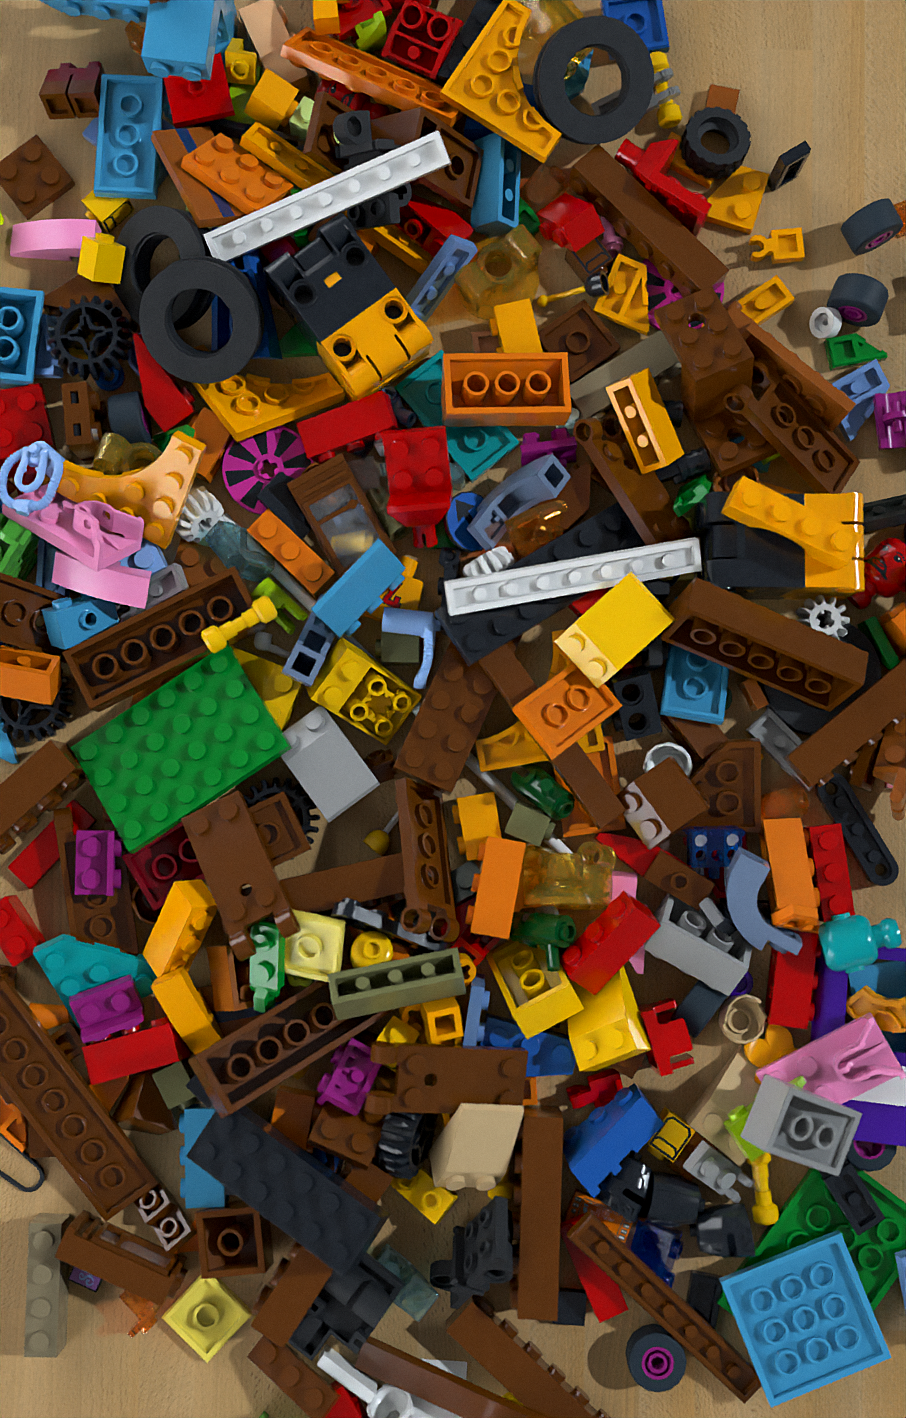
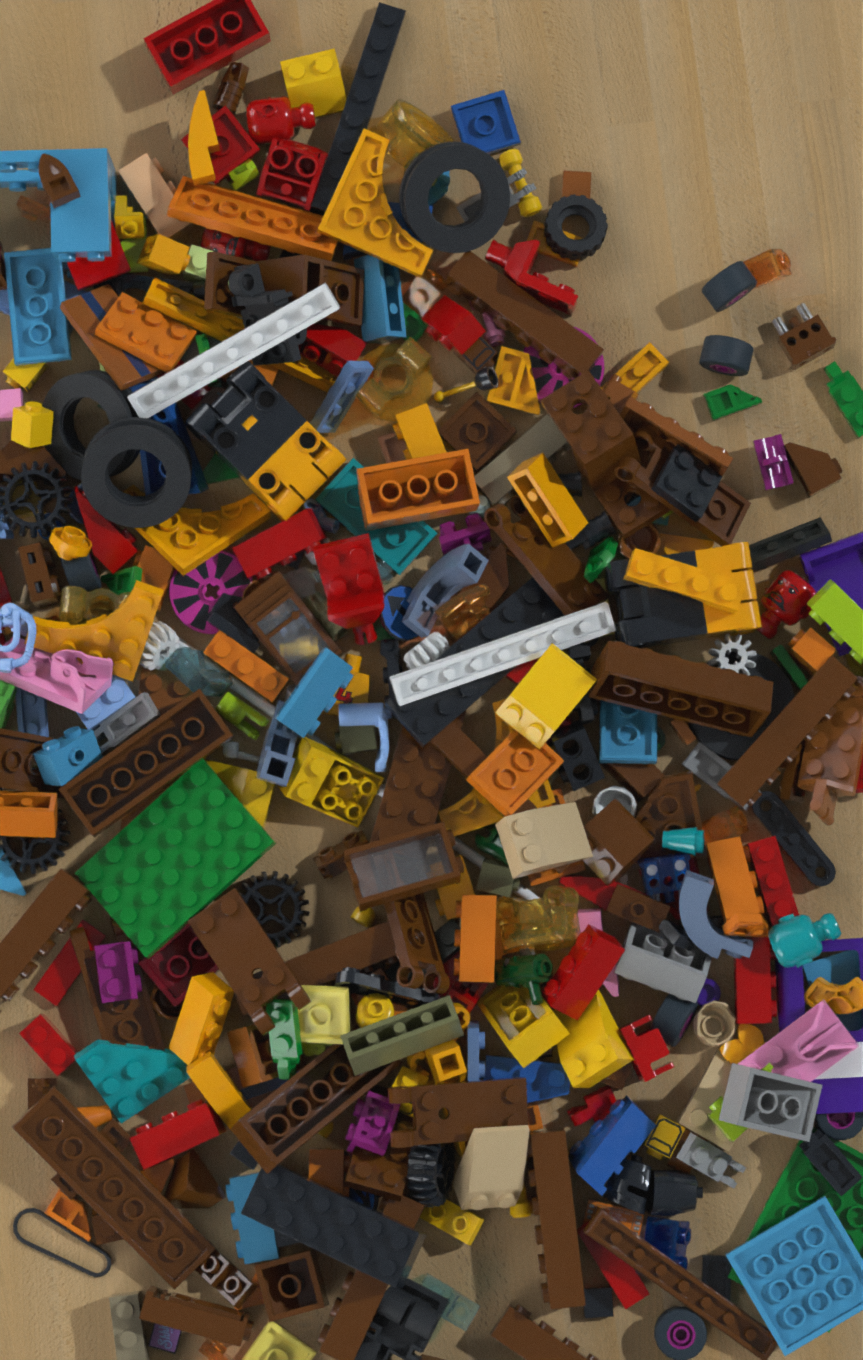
camera: 10 degrees left, 0 degrees up
bright pink slope [51,550,152,609] -> none
magenta bracket [69,974,145,1043] -> none
olive brick [152,1058,197,1110] -> none
yellow piece [201,595,278,653] -> none
reddish brown plate [248,791,312,867] -> none
light grey slope [281,705,380,822] -> none
black plate [430,1196,513,1309] -> none
black helmet [689,1203,755,1258] -> none
light orange wing [706,165,770,235] -> none
yellow piece [746,1152,779,1225] -> none
light orange plate [748,227,805,264] -> none
black tile [767,140,811,191] -> none
white tile [809,307,842,339] -> none
medium blue wing [831,359,890,442] -> none
none -> light orange plate [49,526,92,561]
none -> door [344,822,464,912]
none -> tan slope [495,802,593,879]
none -> black plate [651,444,722,522]
none -> teal cone [662,827,704,855]

